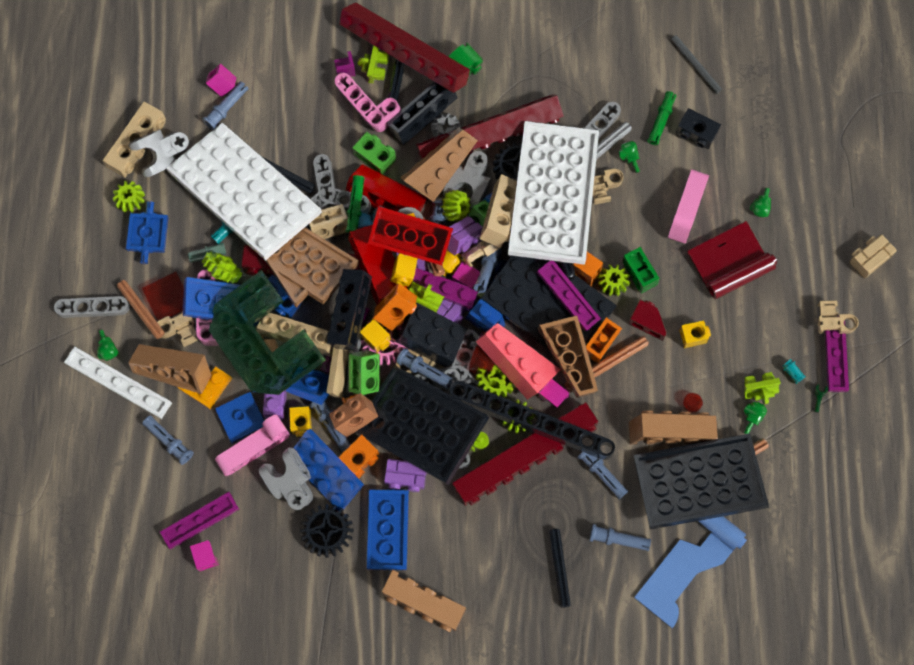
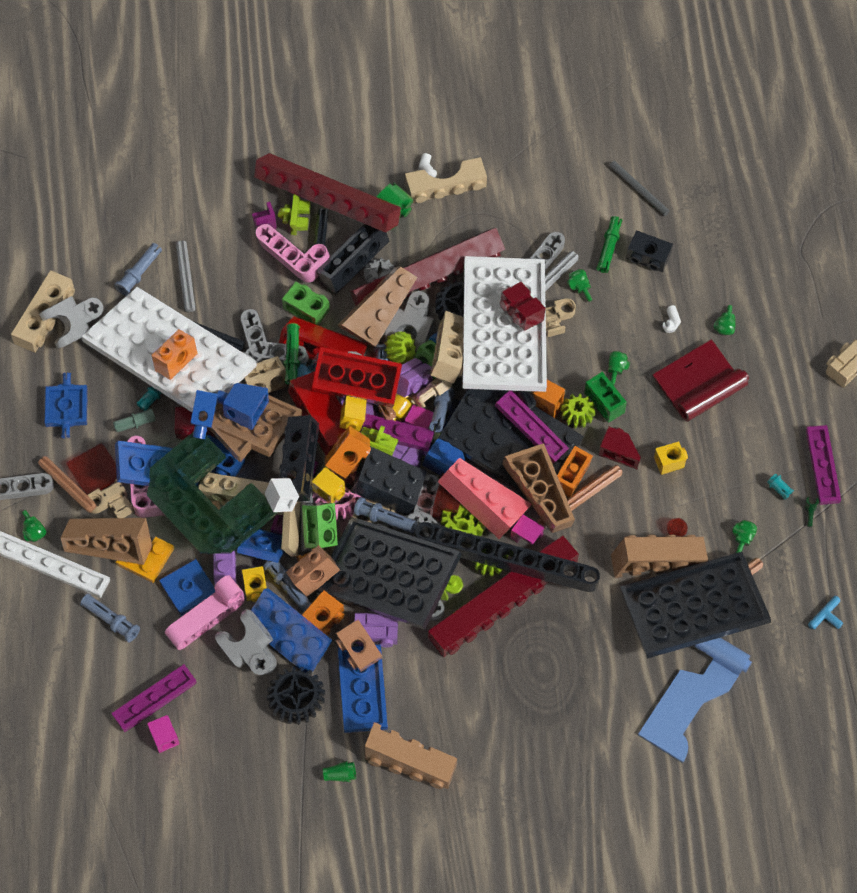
camera: 10 degrees left, 10 degrees down
lime gear [113,181,145,213] -> none
lime gear [202,252,242,284] -> none
dark pink panel [206,63,236,97] -> none
black axle [549,529,571,608] -> none
sand blue pin [578,452,628,499] -> none
sand blue pin [589,524,651,551] -> none
bright pink beam [668,169,709,244] -> none
lime hips [744,372,781,404] -> none
tan piece [817,301,859,334] -> none
none -> orange brick [151,329,198,380]
none -> light grey axle [176,241,195,312]
none -> blue torso [191,390,218,439]
none -> blue torso [217,383,269,430]
none -> white panel [265,478,299,512]
none -> green cone [323,760,356,782]
none -> nougat brick [336,619,382,672]
none -> tan arch [405,157,487,203]
none -> white arm [418,153,437,177]
none -> dark red brick [500,282,546,331]
none -> green piece [608,351,630,385]
none -> white arm [662,305,681,333]
none -> dark azure piece [808,596,843,629]

